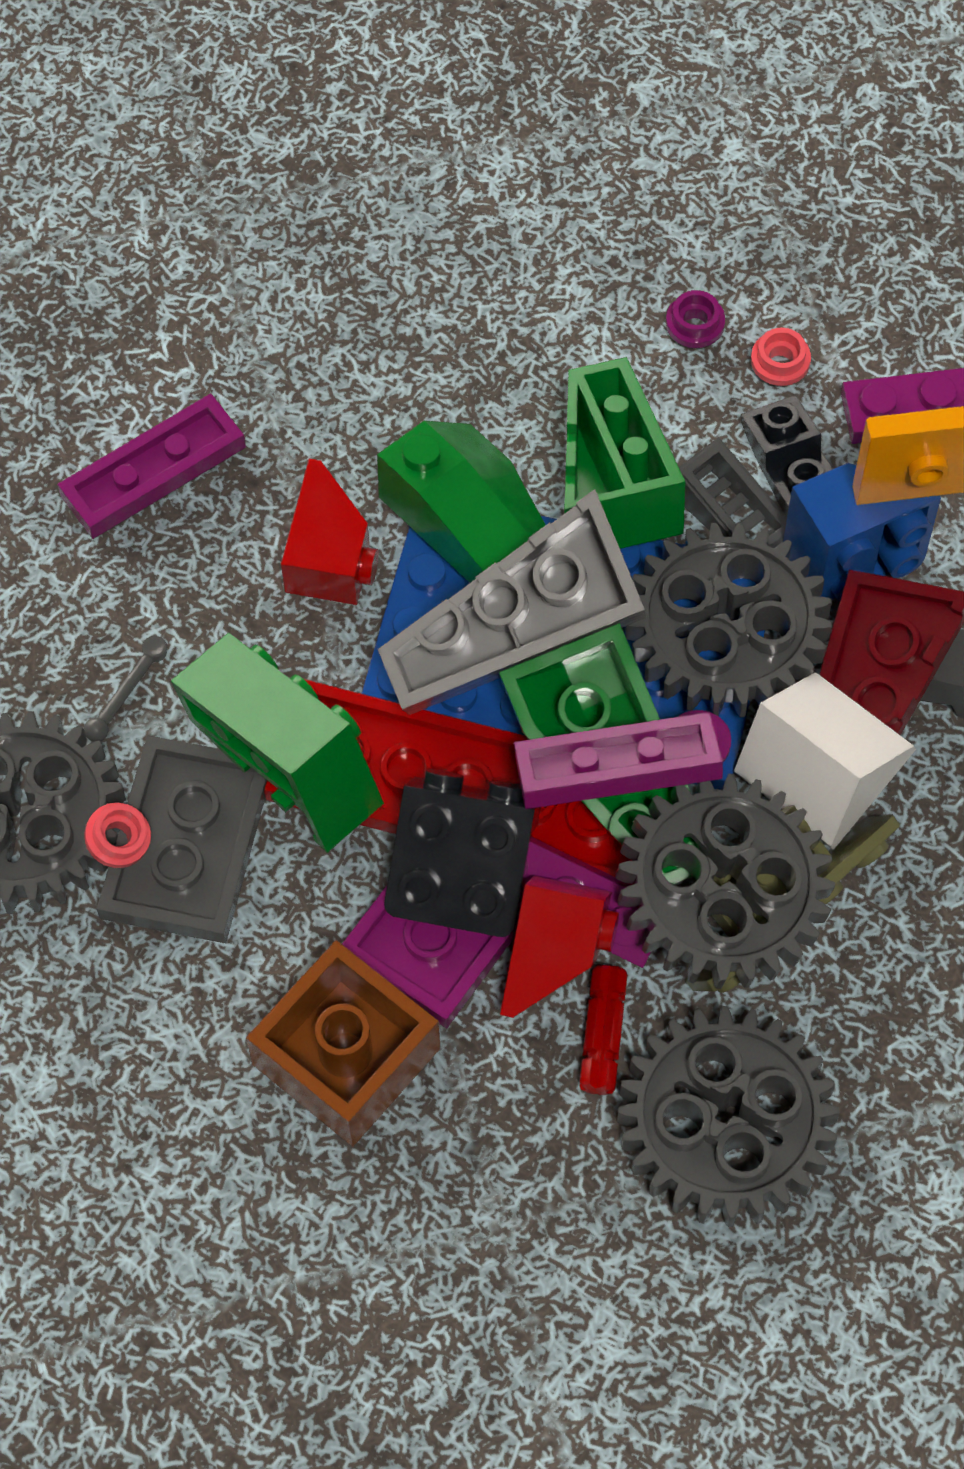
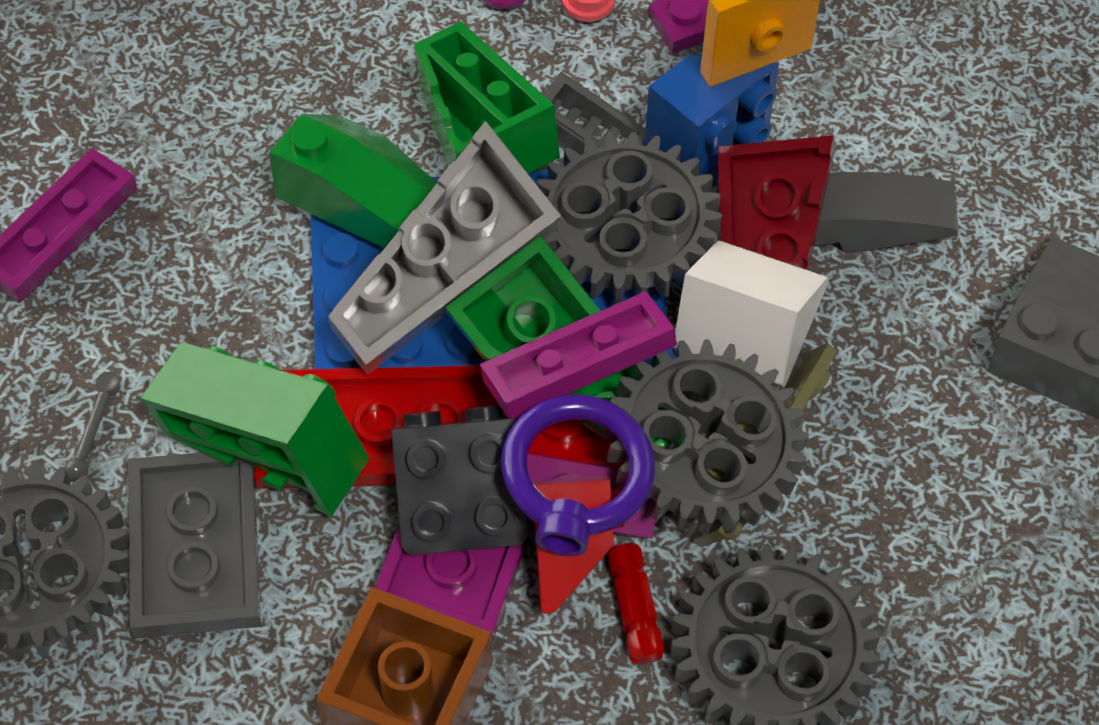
camera: 20 degrees left, 5 degrees down
coral plate [84,803,151,868] -> none
red slope [281,458,379,605] -> none
black slope [741,395,833,517] -> none
none -> dark purple piece [501,394,655,556]

